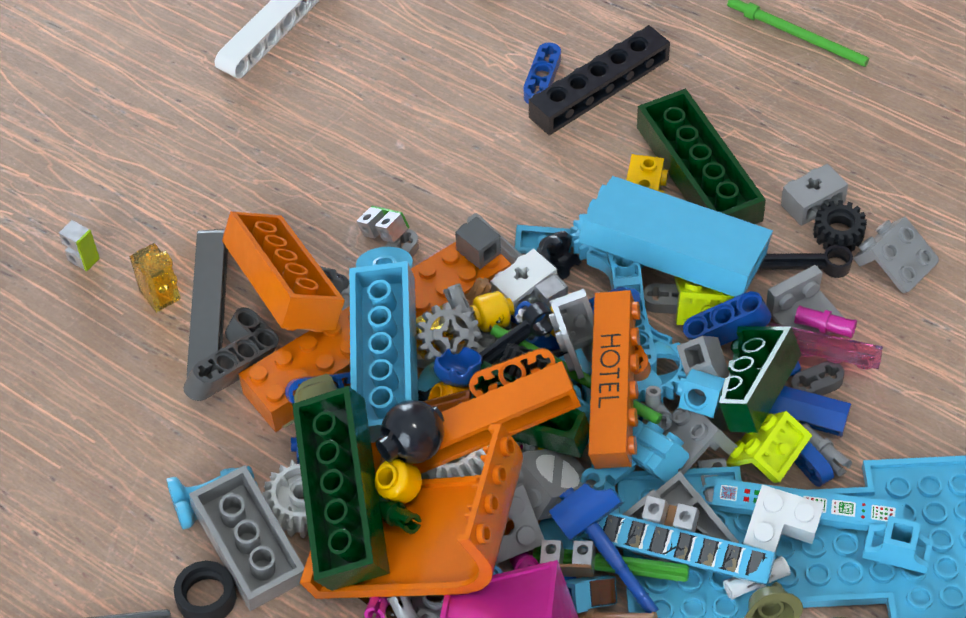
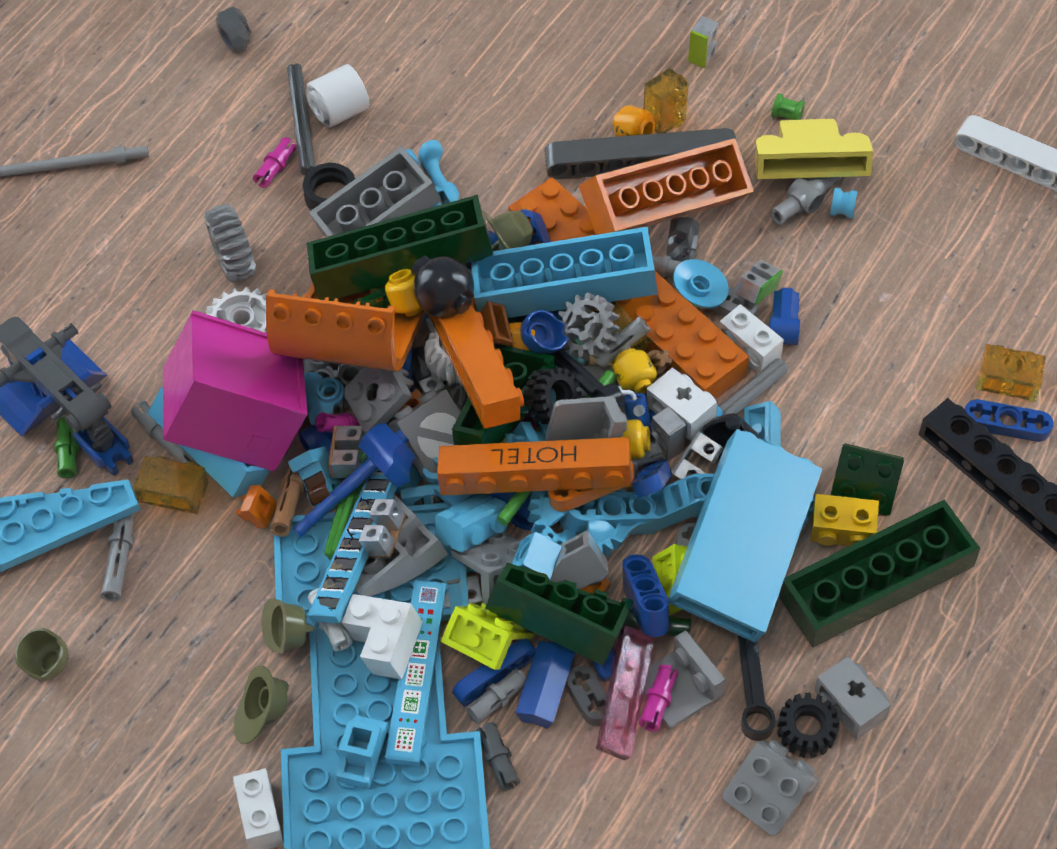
camera: 85 degrees right, 5 degrees up
dark grey beam [183,307,279,401] -> none
dark grey brick [455,217,501,269] -> none
orange beam [469,348,556,397] -> none
light grey arm [645,386,673,431] -> none
none -> white piece [306,64,370,127]
none -> dark grey pin [476,722,520,791]
none -> light orange head [613,105,655,137]
none -> flat silver piece [671,431,724,479]
none -> white brick [719,304,784,374]
none -> light yellow brick [755,119,873,179]
none -> blue piece [769,287,800,345]
none -> bright green bush [771,93,806,120]
none -> light grey pin [771,177,840,225]
none -> medium azure wheel [830,187,857,219]
none -> dark green bracket [830,443,904,515]
none -> clear yellow brick [976,344,1046,402]

